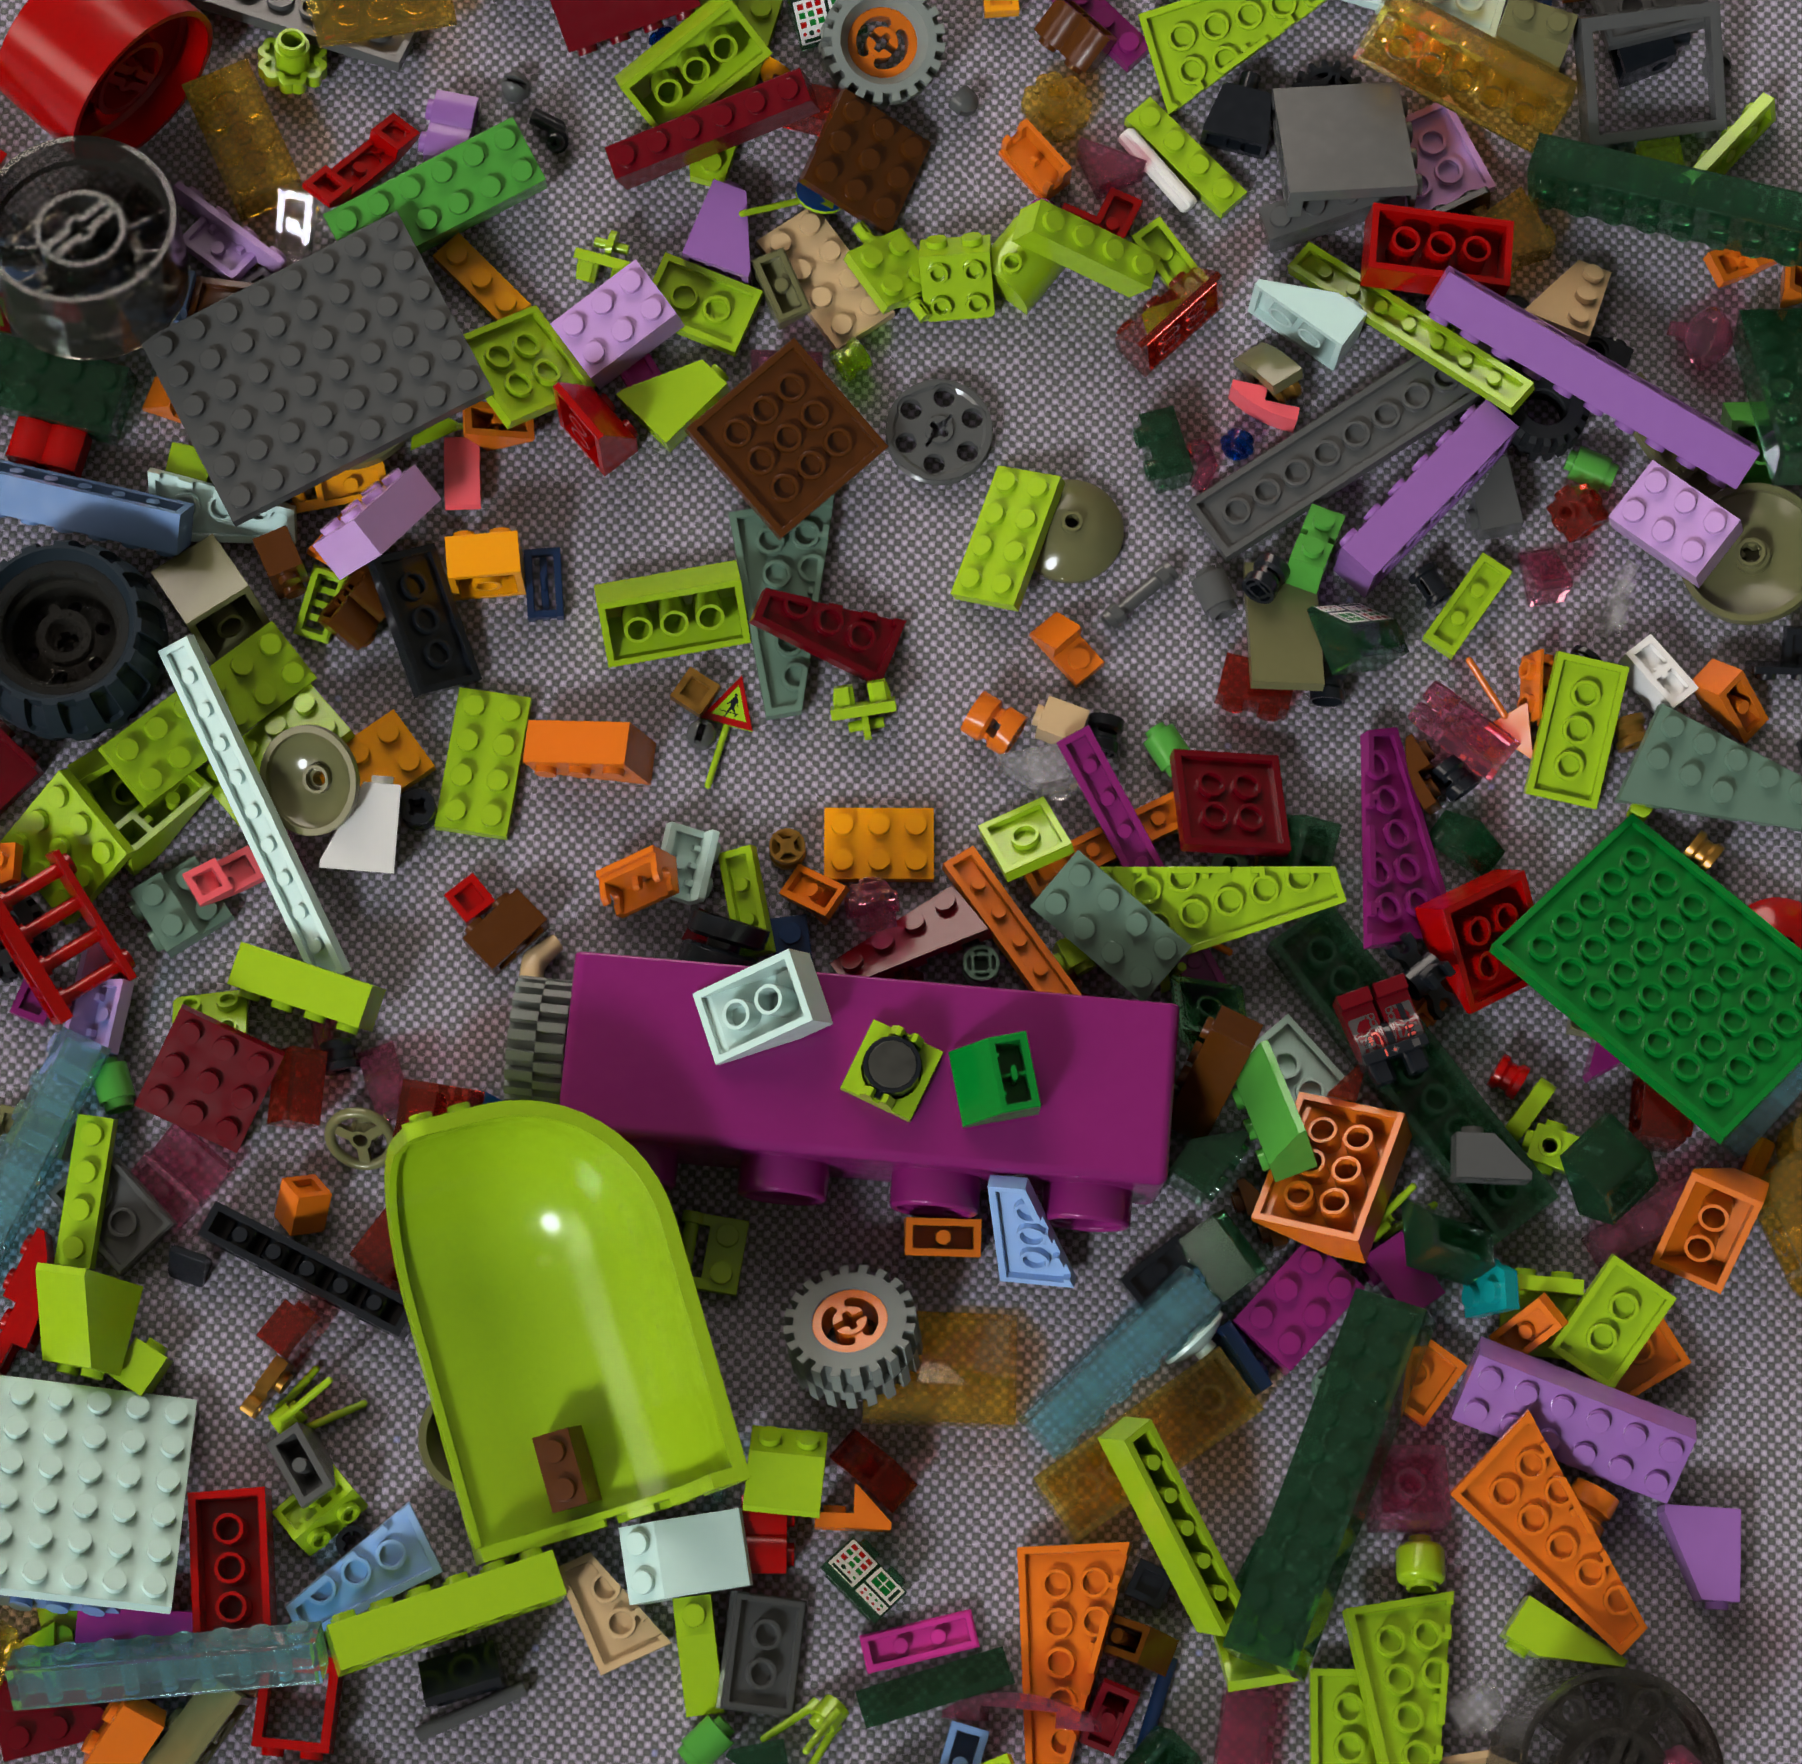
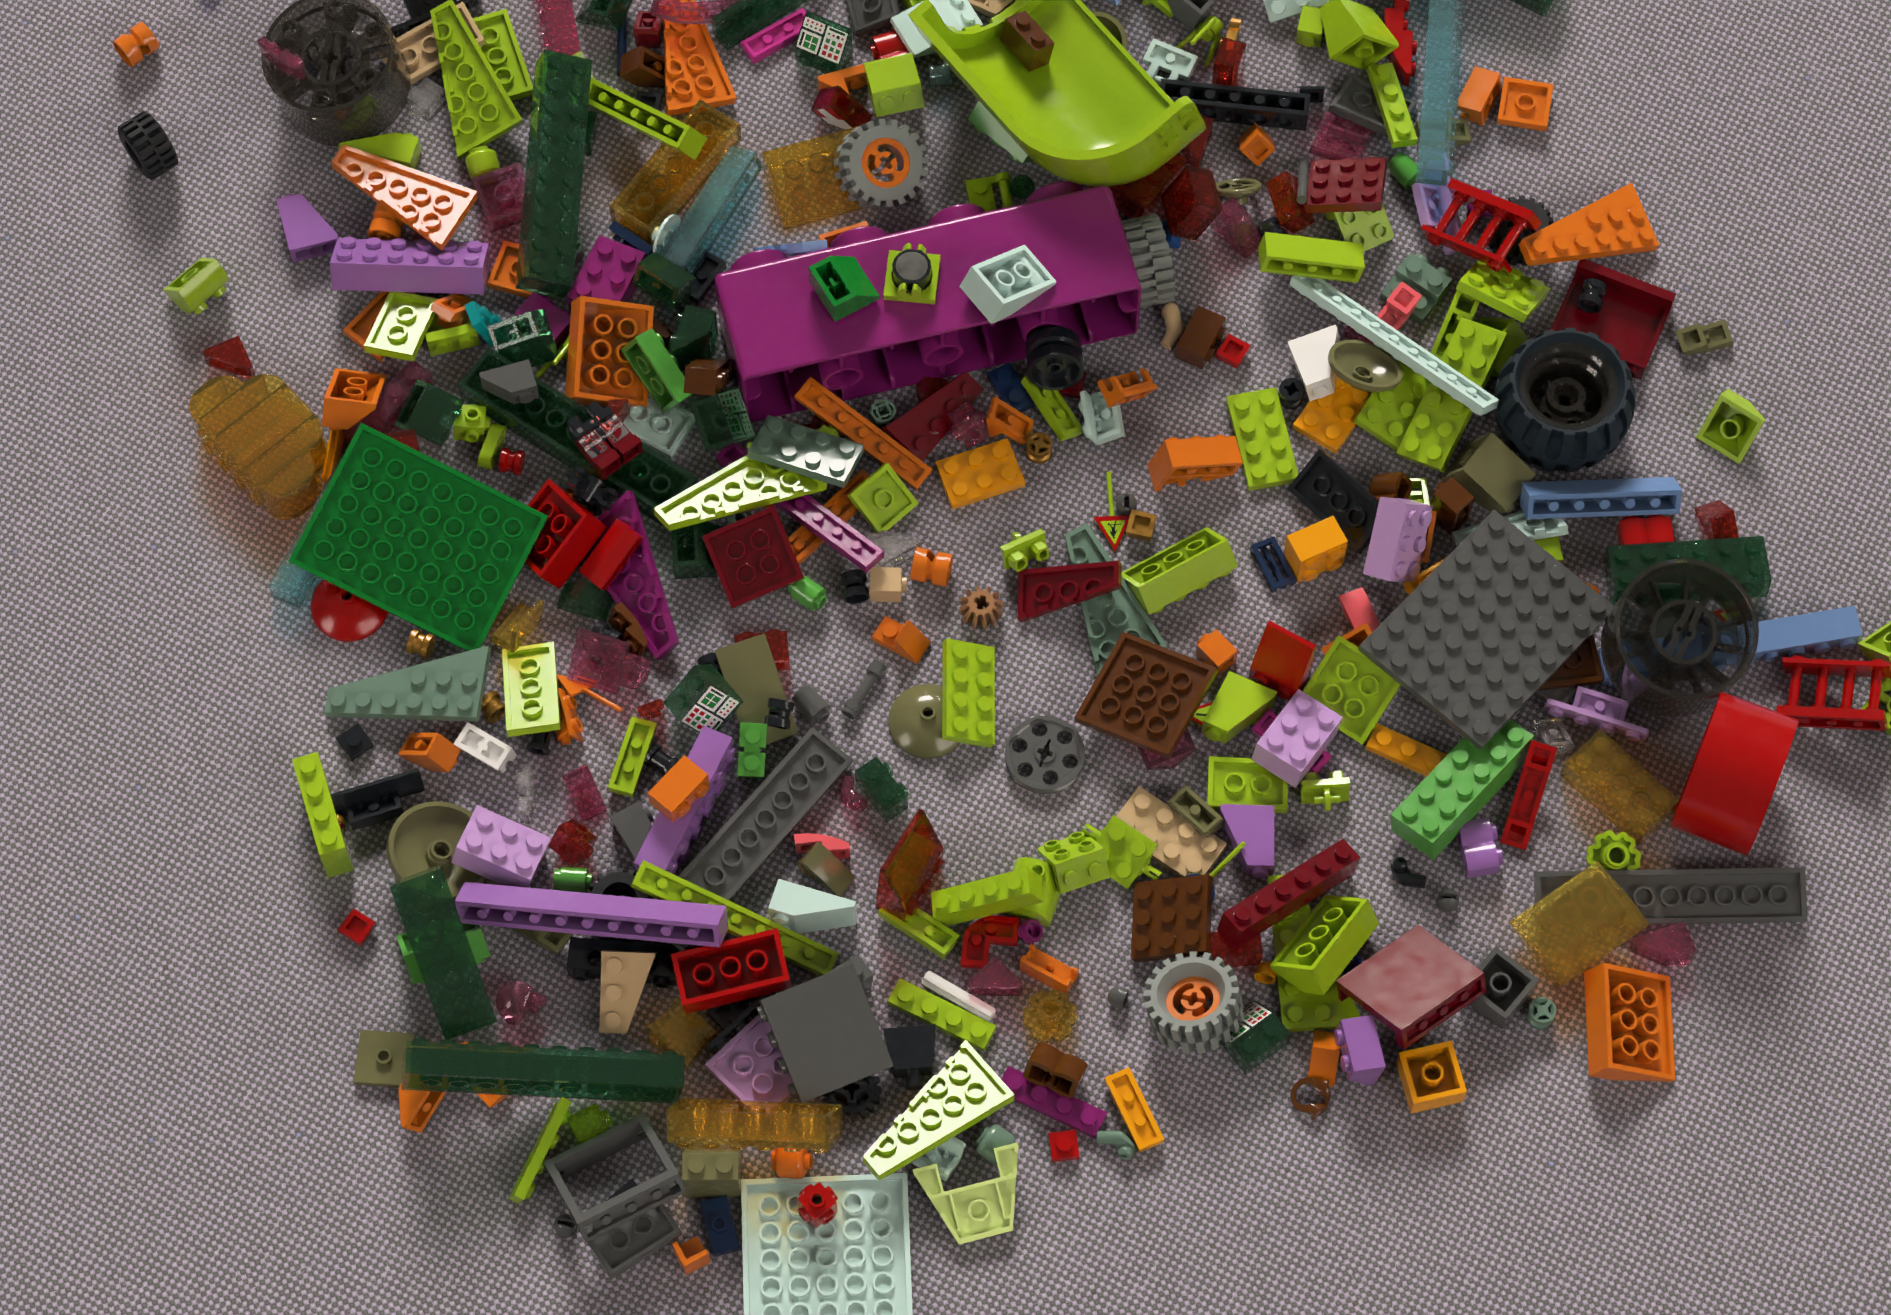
camera: 165 degrees right, 10 degrees down
clear neon green wheel [829,337,873,382] -> none
clear blue plate [1220,428,1254,461] -> none
none -> clear yellow panel [491,599,544,653]
none -> red piece [579,519,644,590]
none -> clear red plate [636,698,665,720]
none -> orange brick [648,755,710,822]
none -> medium nougat gear [959,585,1003,631]
none -> light aqua plate [1143,38,1198,86]
none -> orange brick [1196,629,1238,677]
none -> dark grey bar [1297,158,1309,204]

